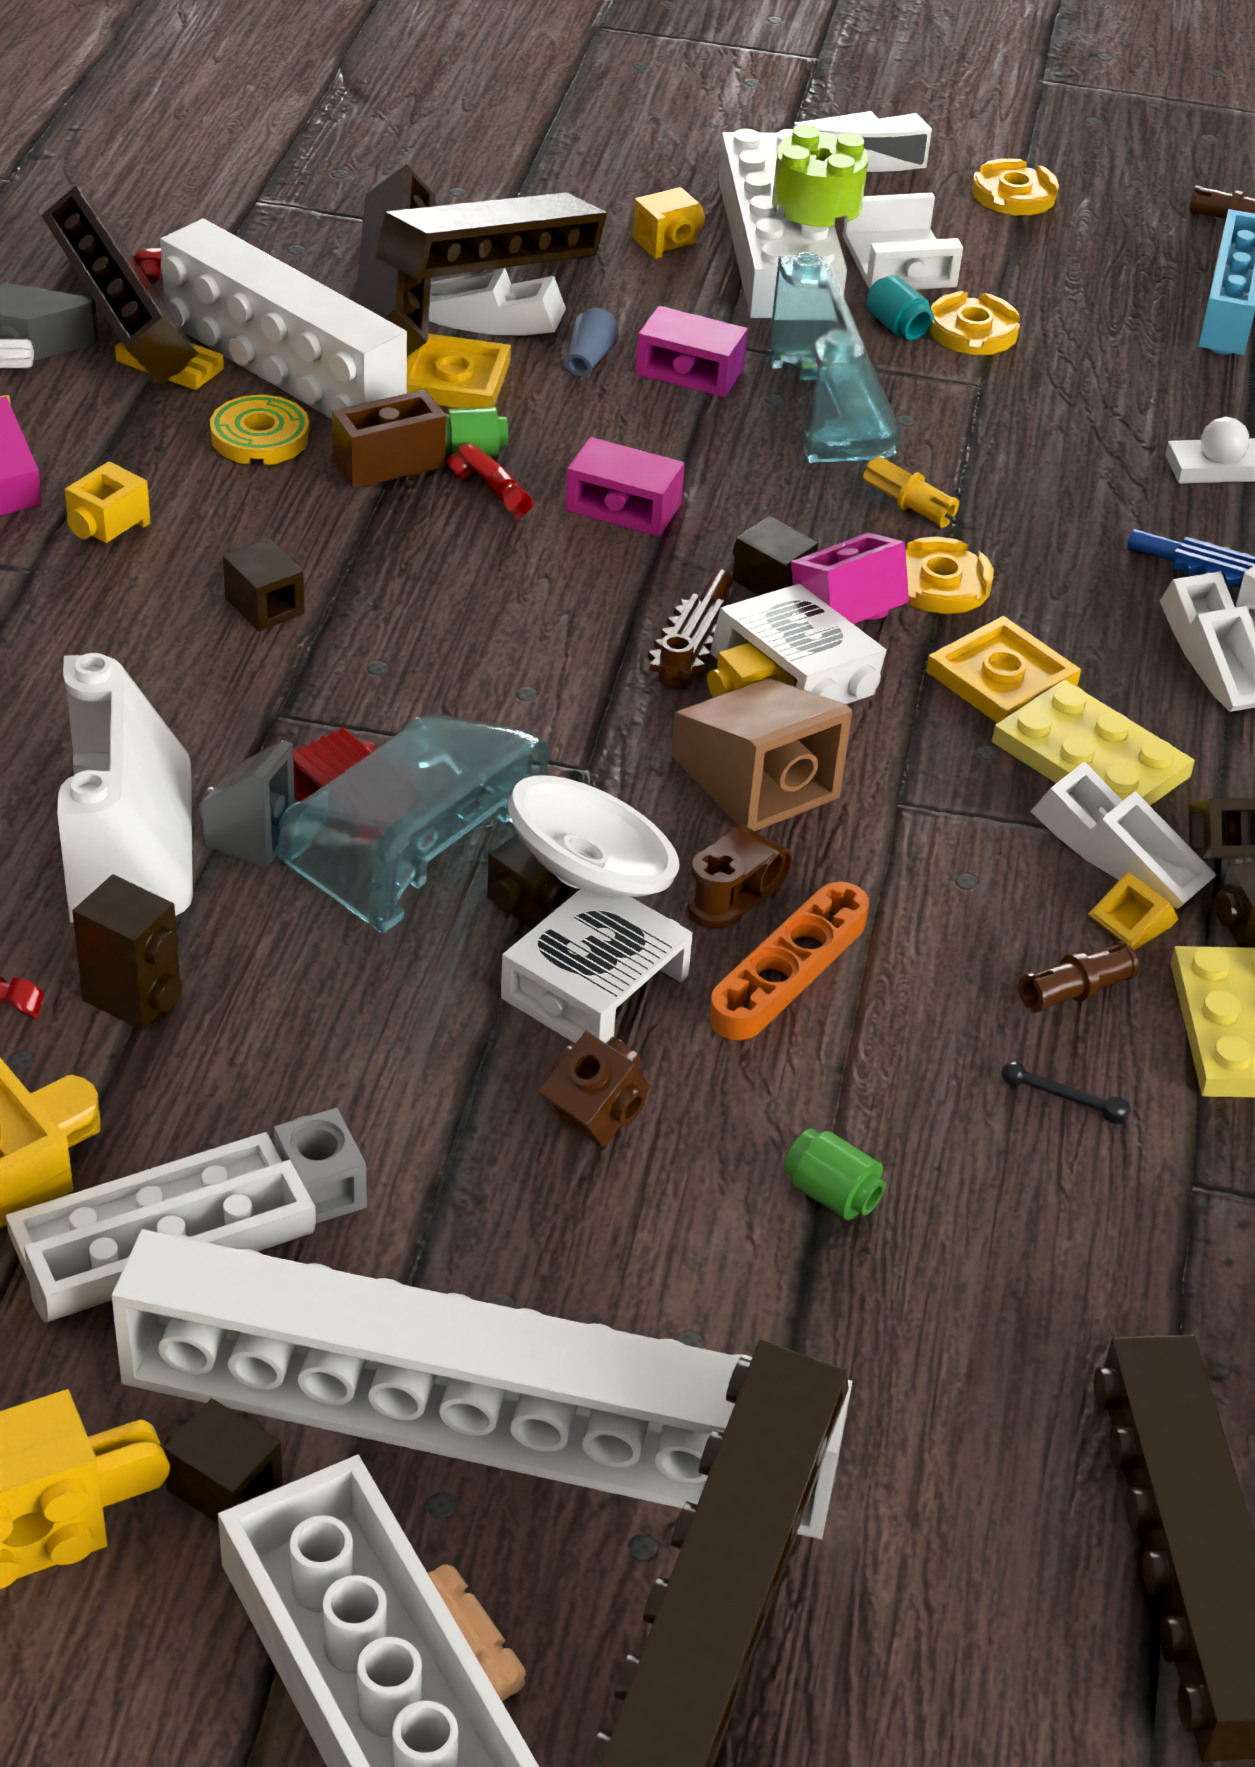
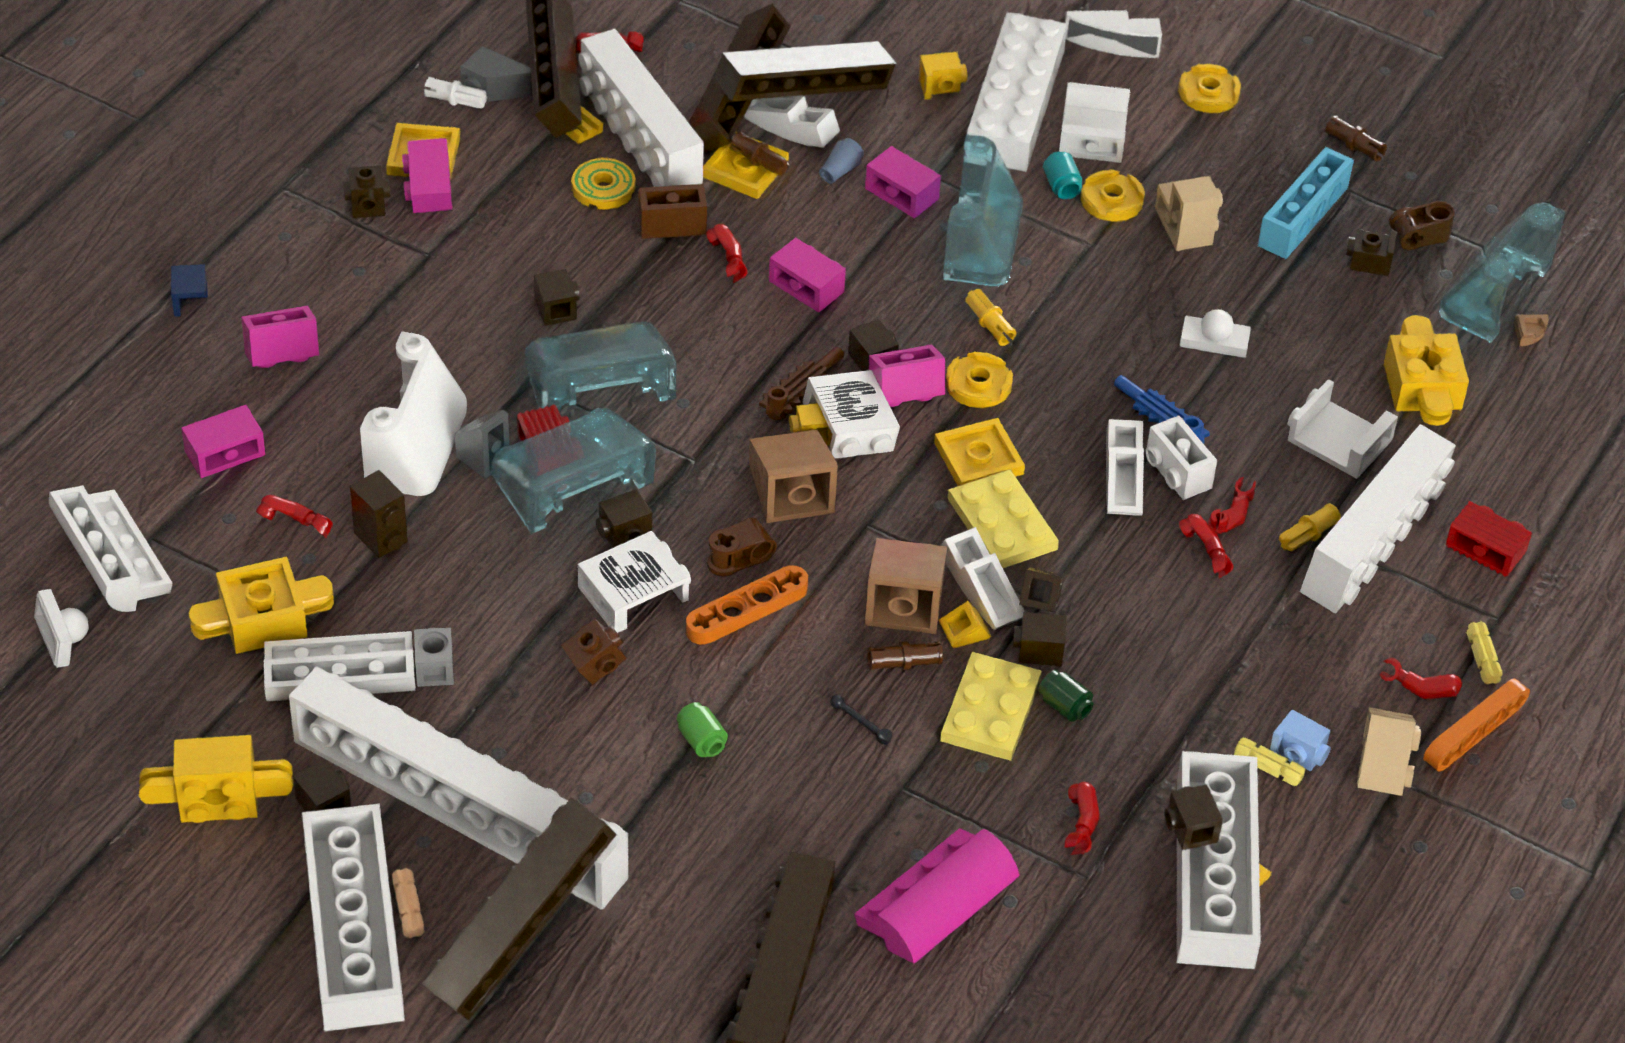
camera: 20 degrees right, 5 degrees up
yellow brick [65,461,151,543] -> none
bright green brick [445,407,508,457] -> none
white dish [508,775,679,897] -> none
lime brick [772,125,868,227] -> none
none -> clear light blue windscreen [525,321,676,411]
none -> reddish brown axle [730,131,789,176]
none -> medium nougat slope [865,538,947,634]
none -> tan brick [1155,176,1223,251]

